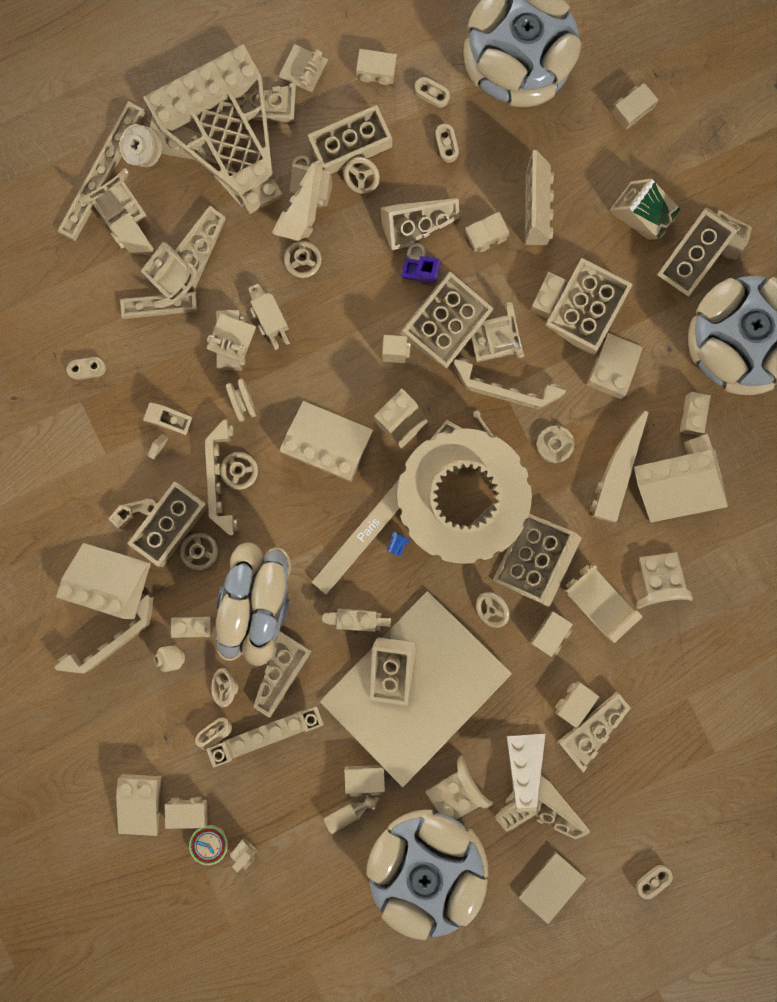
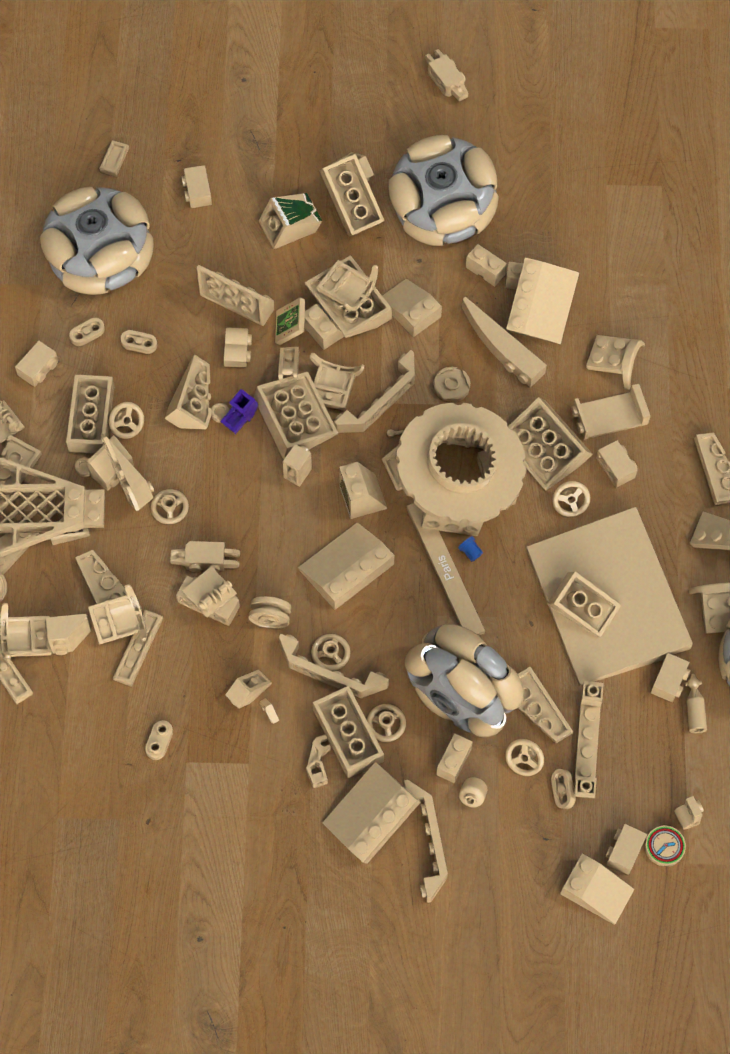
camera: 65 degrees left, 20 degrees down
tan hinge [322,609,391,632] -> none
tan brick [555,681,599,728] -> none
none -> tan tile [99,140,129,177]
none -> tan tile [275,298,305,345]
none -> tan hinge [278,347,299,380]
none -> tan piece [317,260,378,311]

